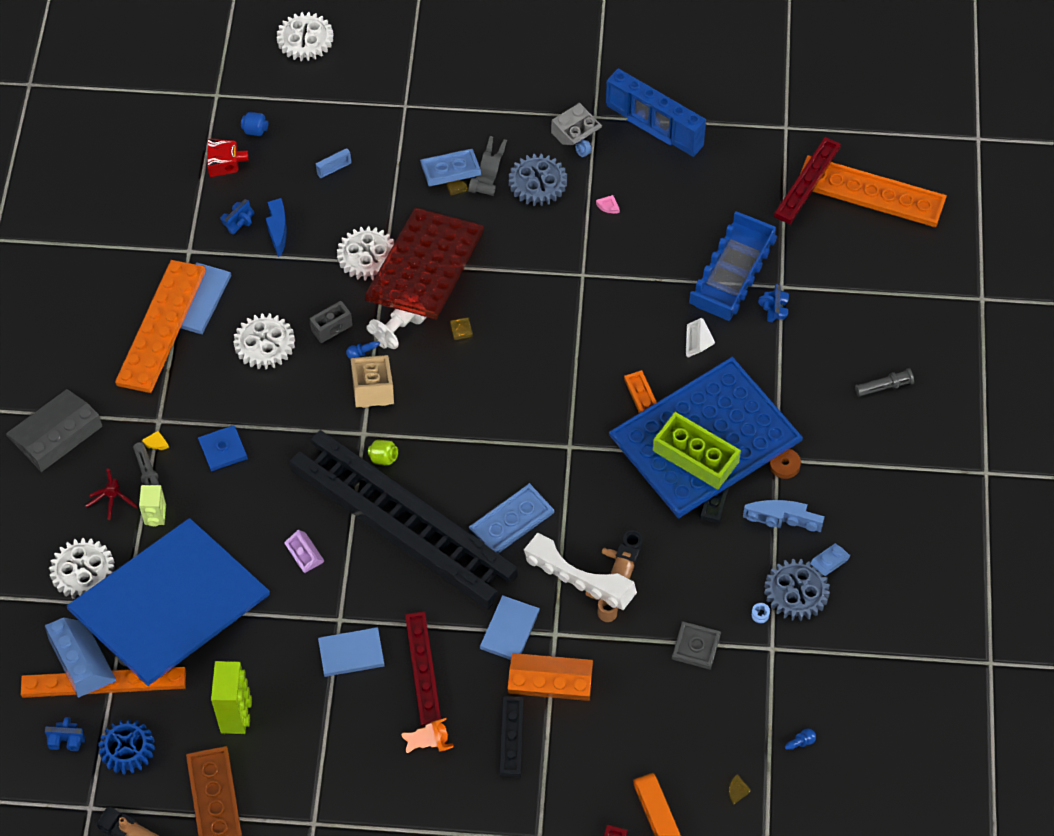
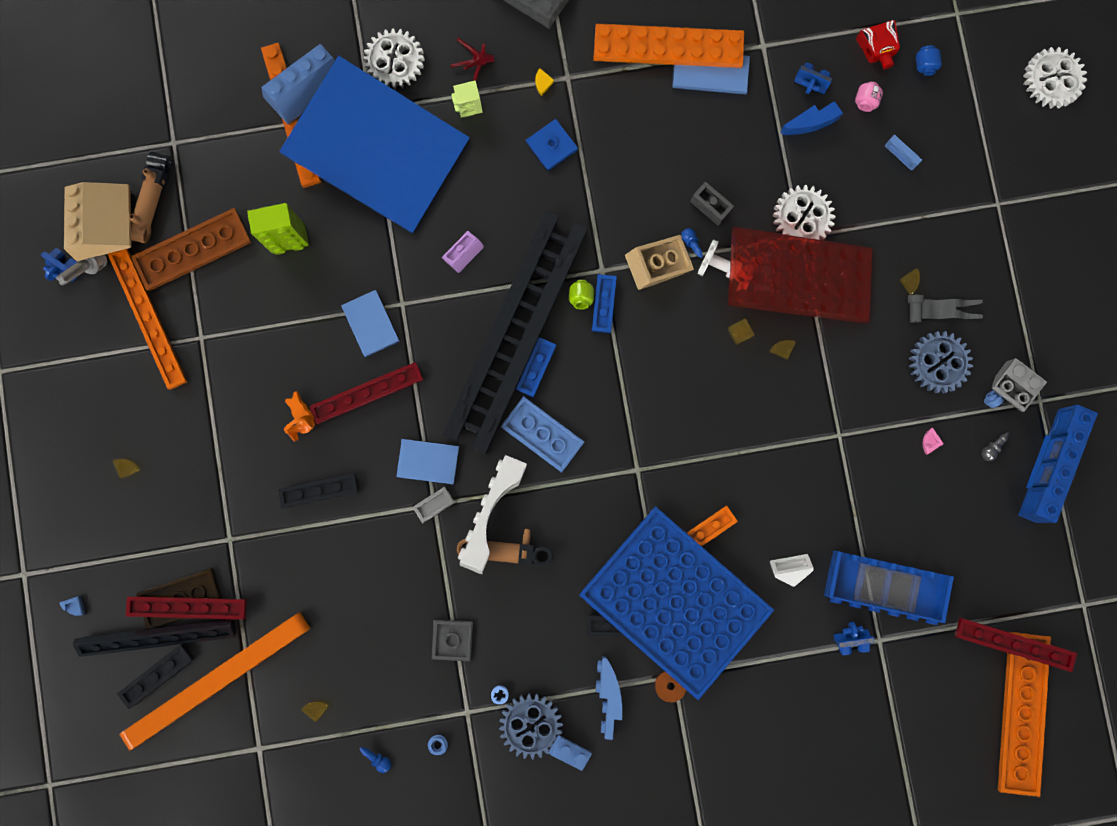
camera: 75 degrees right, 25 degrees up
blue hips [45,717,86,751] -> none
blue gear [98,719,155,775] -> none
dark grey pin [133,442,163,491] -> none
white gear [233,313,295,369] -> none
medium blue tile [420,149,481,186] -> none
orange slope [508,653,593,701] -> none
lime brick [653,412,741,490] -> none
dark grey pin [855,368,914,397] -> none
none -> light grey tile [412,487,455,523]
none -> medium blue plate [428,735,448,755]
none -> blue plate [516,337,556,397]
none -> blue plate [592,274,617,333]
none -> clear yellow tile [770,340,796,360]
none -> bright pink head [855,82,883,112]
none -> flat silver bar [981,432,1009,461]

